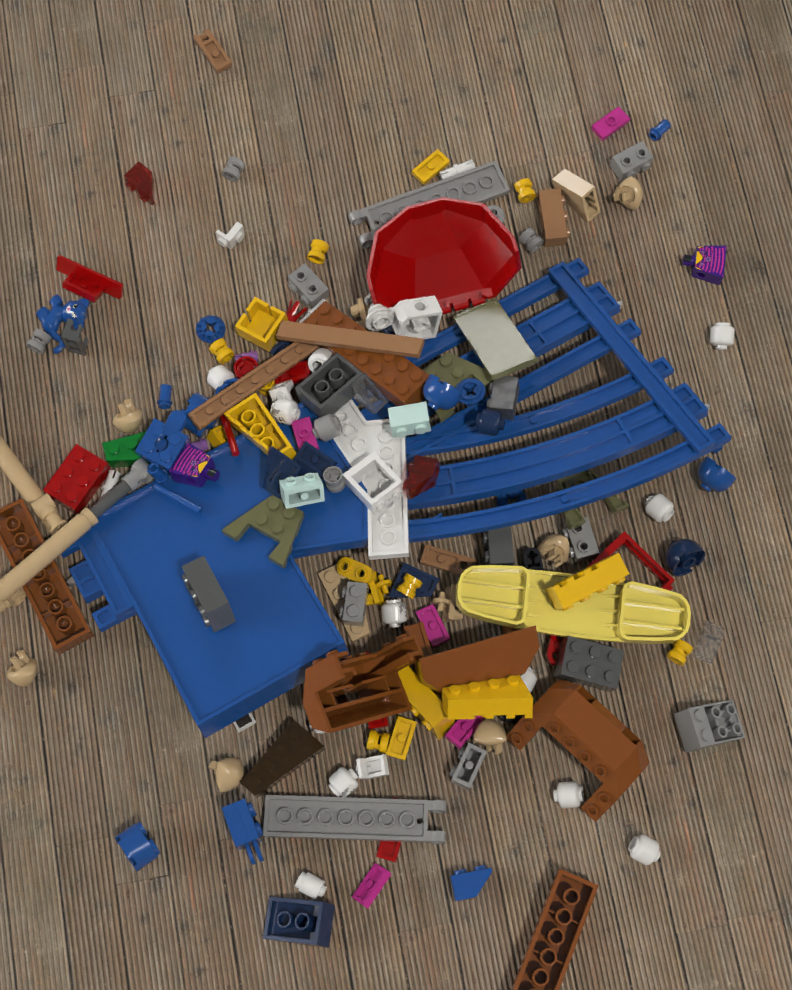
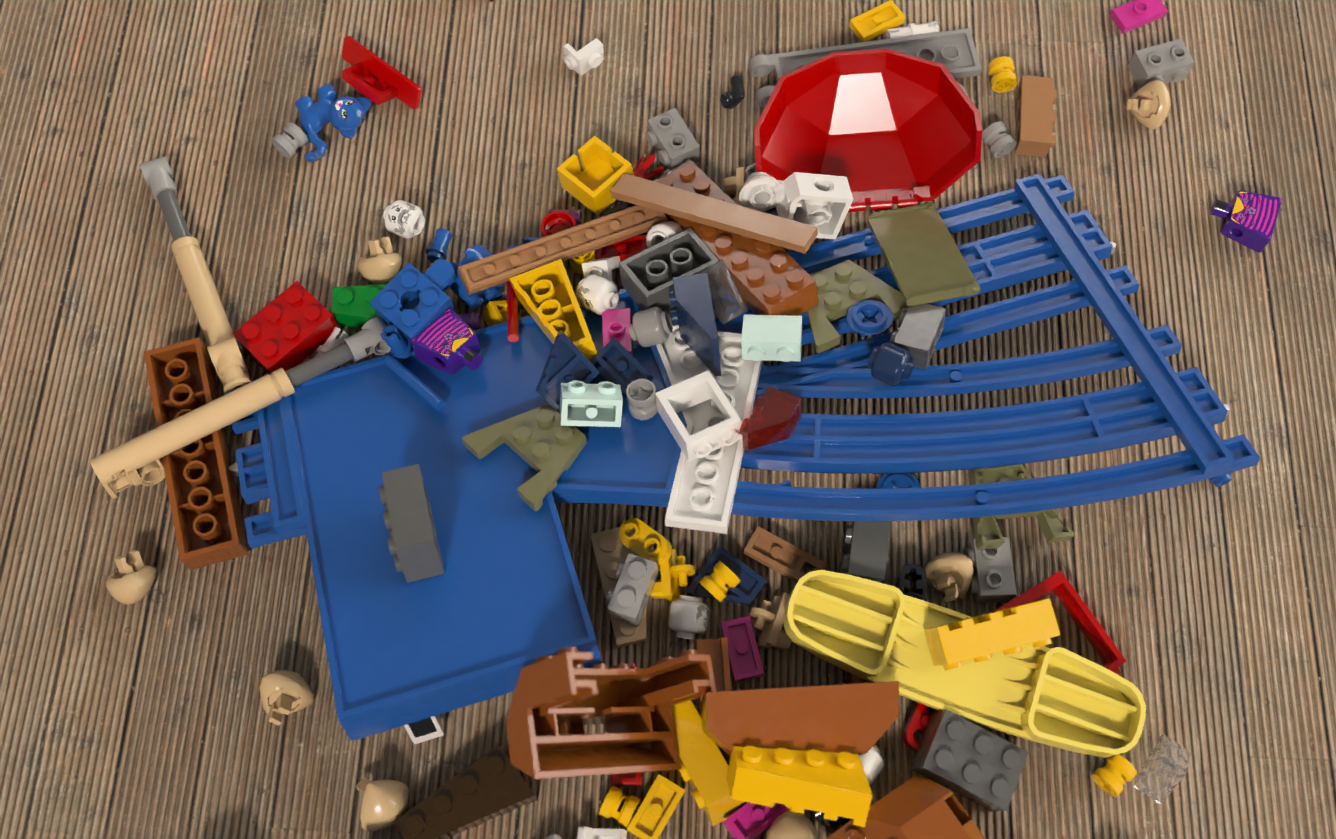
camera: 15 degrees right, 5 degrees down
dark grey hinge [61,318,89,356] -> none
blue gear [196,314,226,343] -> none
white head [207,365,235,390] -> none
yellow wheel [209,338,235,365] -> none
yellow wheel [307,239,329,264] -> none
blue cylinder [423,374,463,411] -> none
tan slope [552,169,601,223] -> none
white head [645,494,674,522] -> none
blue pin [649,119,671,141] -> none
dark blue cylinder [665,538,706,577] -> none
blue cylinder [697,456,736,492] -> none
white head [710,322,735,350] -> none
none -> tan piece [260,670,314,726]
none -> white head [383,200,425,239]
none -> dark blue slope [668,273,721,376]
none -> black arm [720,76,745,109]

